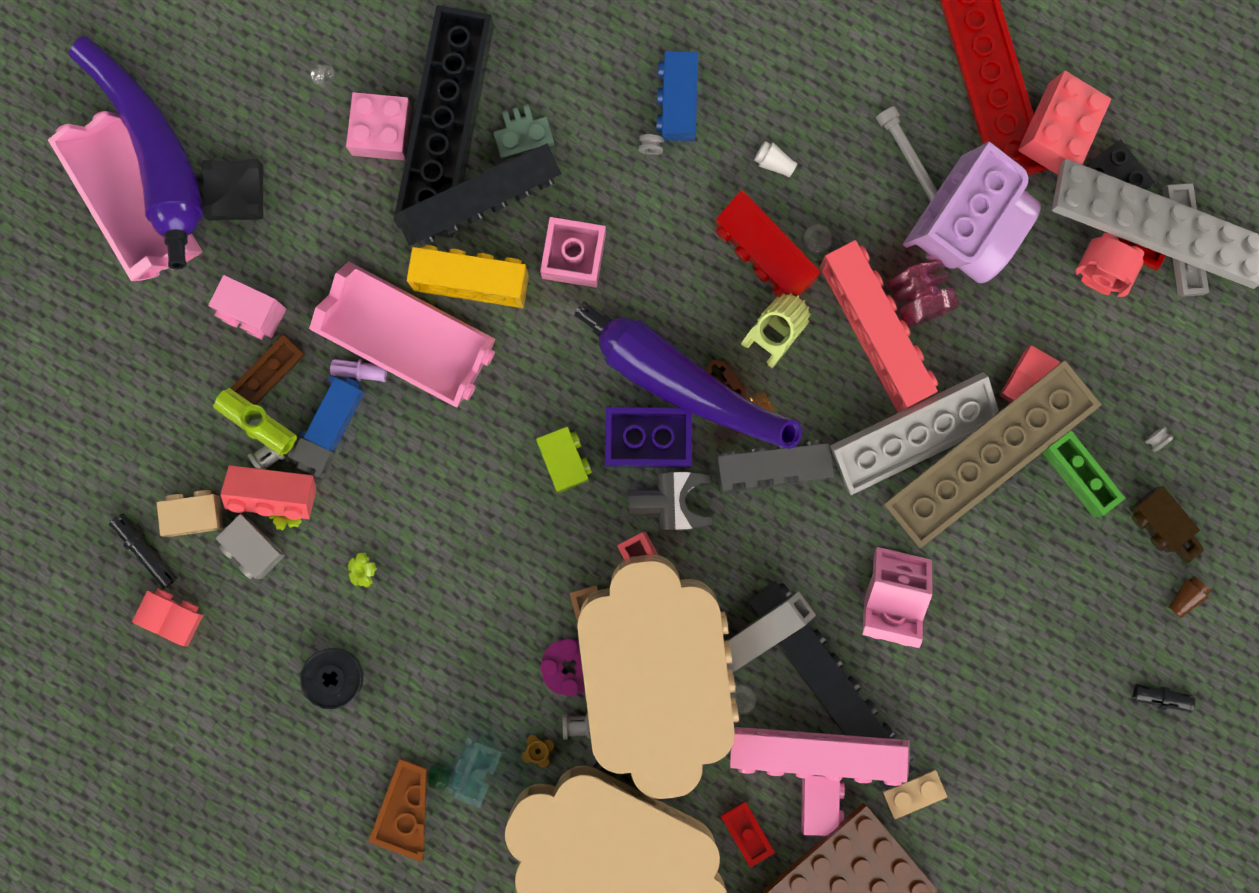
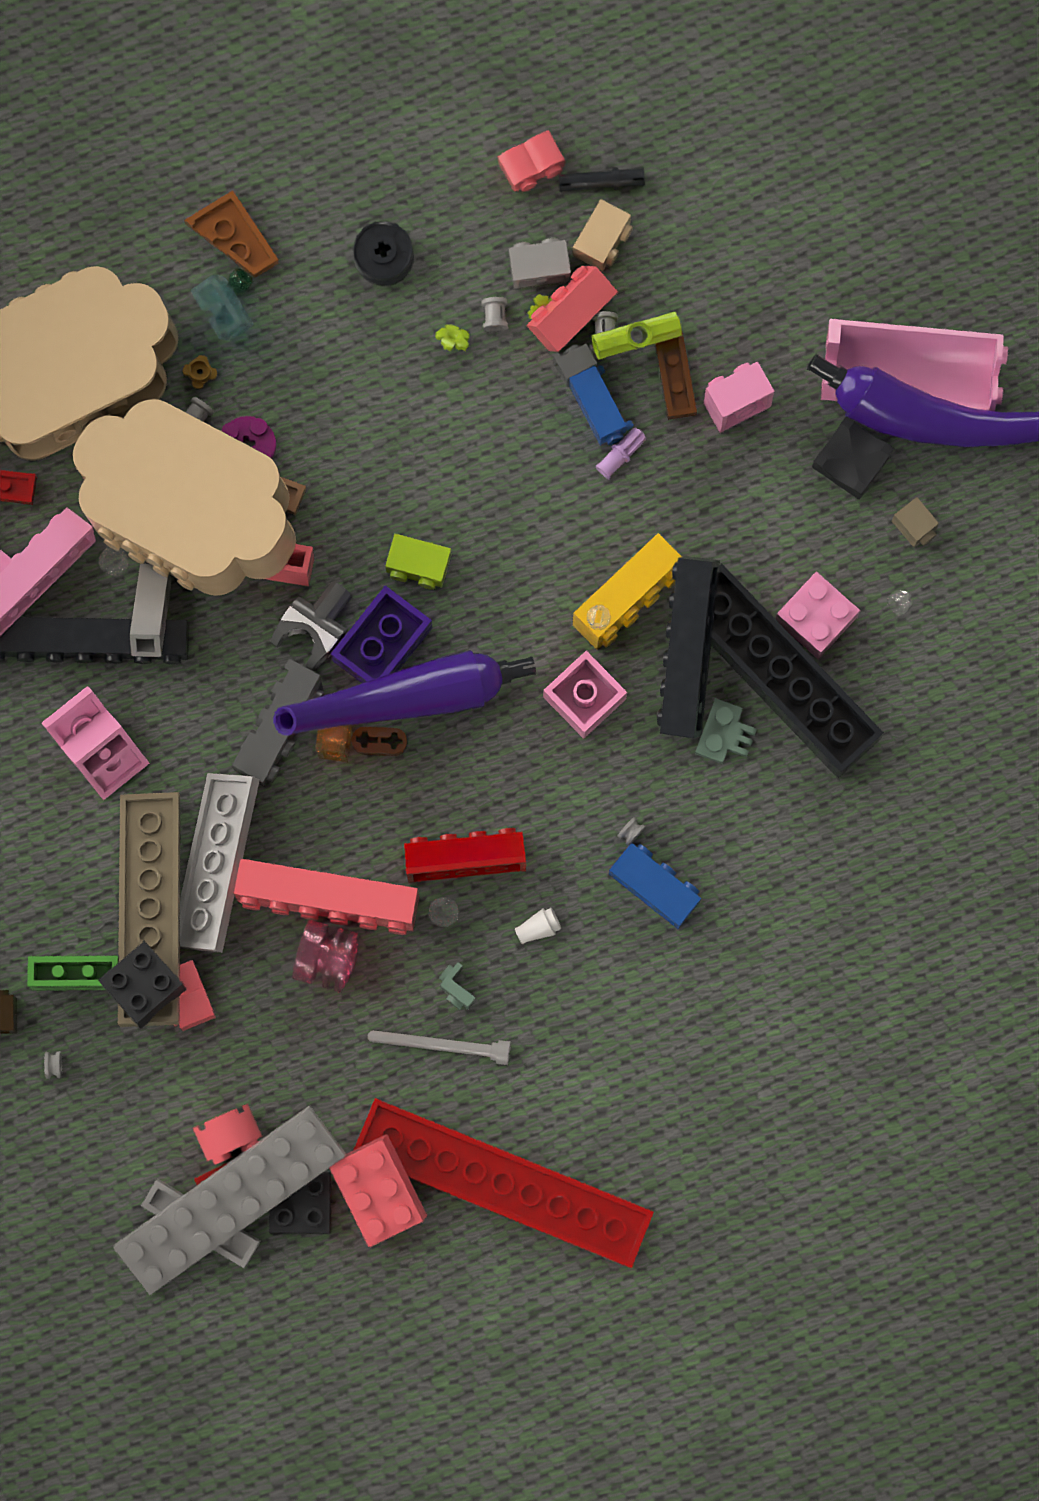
camera: 125 degrees right, 5 degrees down
bright pink cylinder [309,261,495,408] -> none
yellowish green piece [741,293,811,368] -> none
lavender brick [902,142,1041,283] -> none
none -> black brick [98,941,186,1029]
none -> sand green bracket [439,962,476,1010]
none -> light grey bush [482,297,508,332]
none -> clear hinge [587,605,611,630]
none -> dark tan brick [892,497,939,547]

